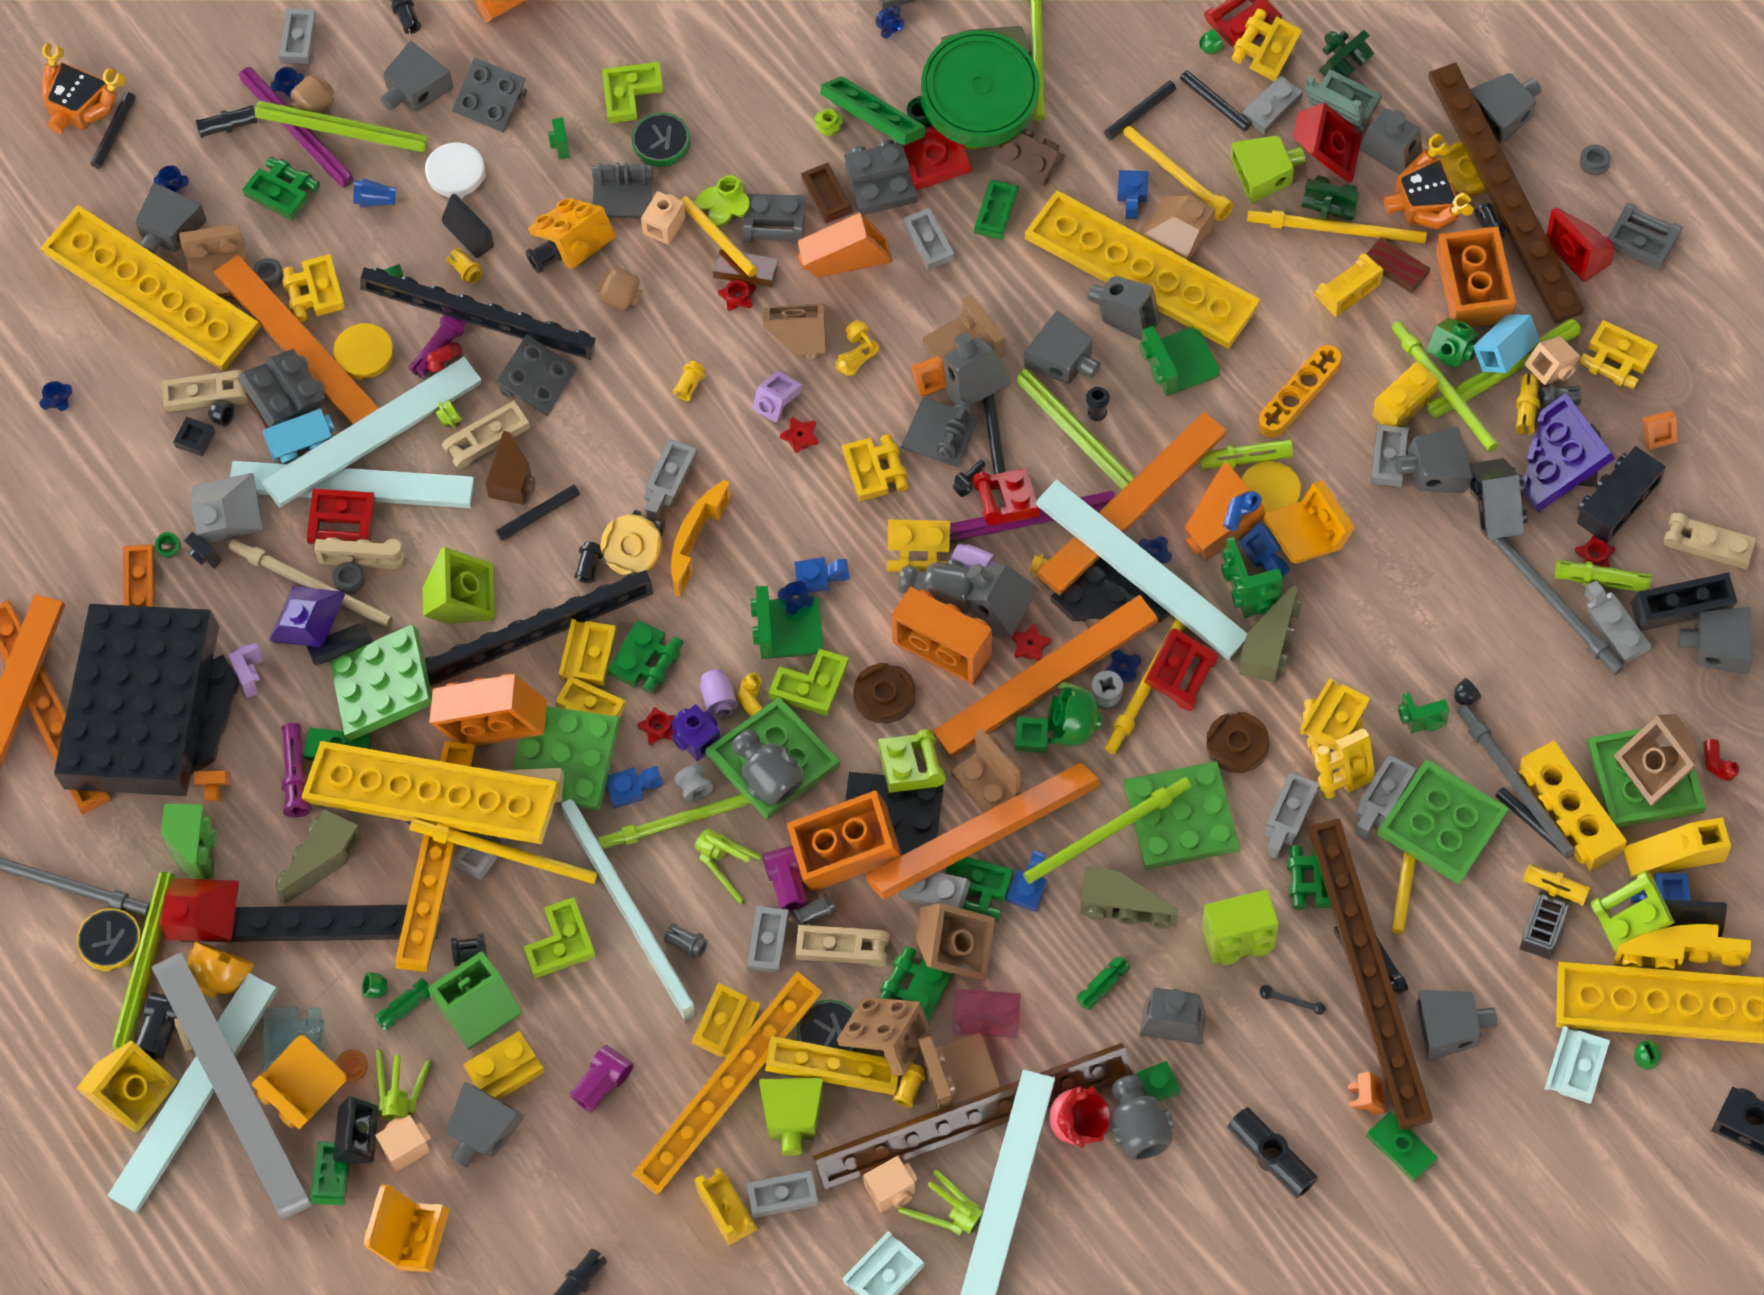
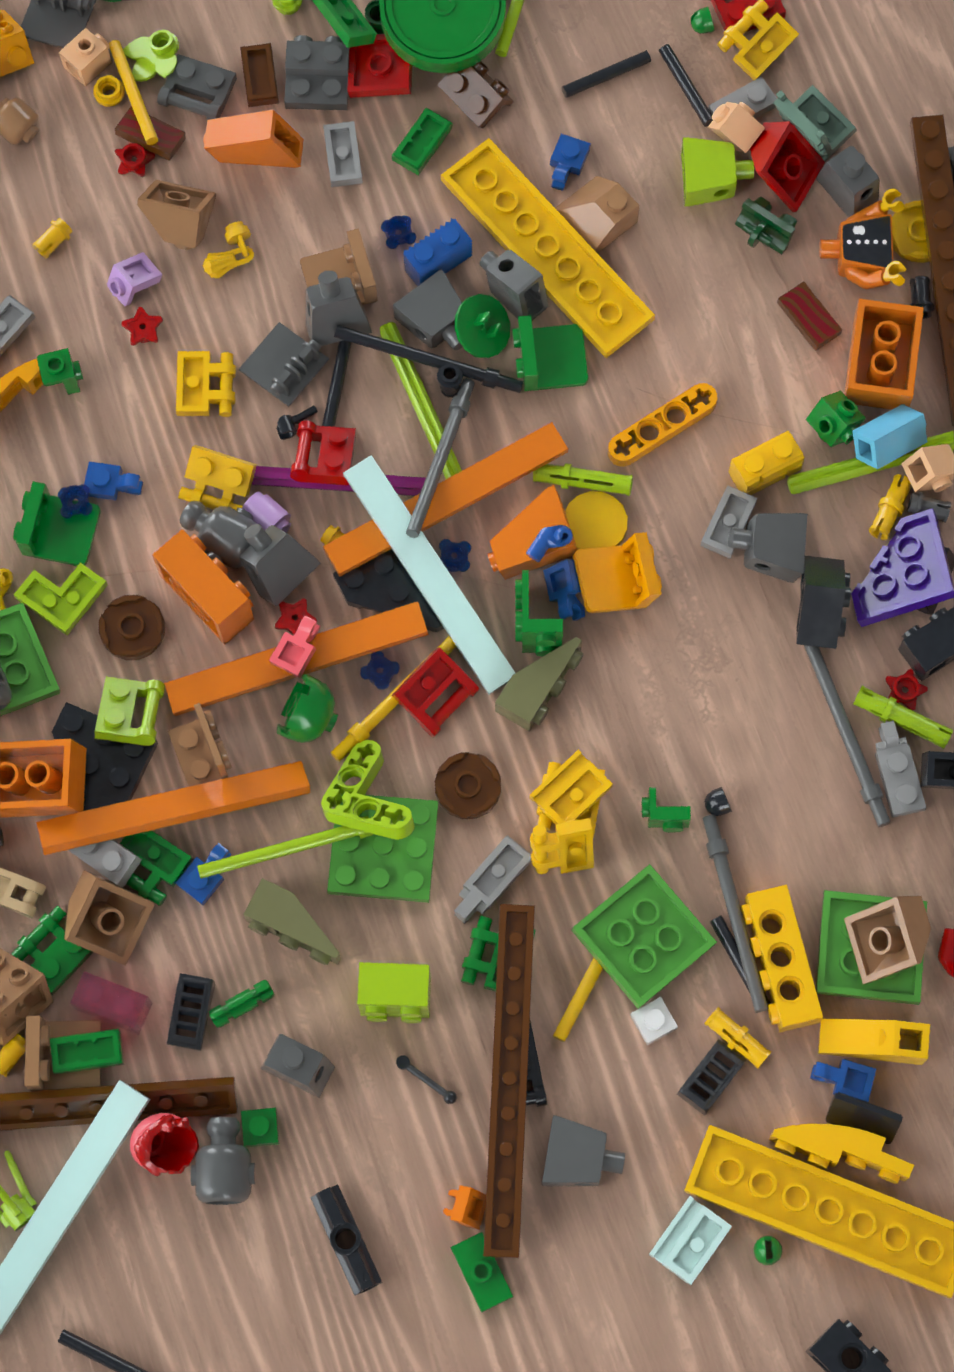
camera: 15 degrees right, 10 degrees up
orange tile [910,356,946,397] -> none
green plate [1015,717,1048,753] -> none
light grey wheel [1091,671,1123,710] -> none
yellow piece [1123,126,1234,222] -> none
yellow bar [1247,210,1427,244] -> none
yellow hinge [1314,253,1383,317] -> none
dark green hips [1319,30,1374,78] -> none
light grey hinge [1355,754,1417,840] -> none
lime bar [1391,321,1499,452] -> none
lime plate [1590,870,1675,952] -> none
none -> green bracket [37,348,83,395]
none -> green plate [50,1029,124,1074]
none -> yellow plate [93,75,125,107]
none -> black slope [167,973,215,1051]
none -> coral plate [269,616,320,678]
none -> lime beam [321,740,415,840]
none -> black bar [334,325,524,393]
none -> clear blue plate [381,215,416,249]
none -> blue brick [403,218,473,286]
none -> dark grey bar [406,378,475,538]
none -> green piece [455,294,511,359]
none -> white plate [630,997,678,1045]
none -> light nougat brick [708,102,765,153]

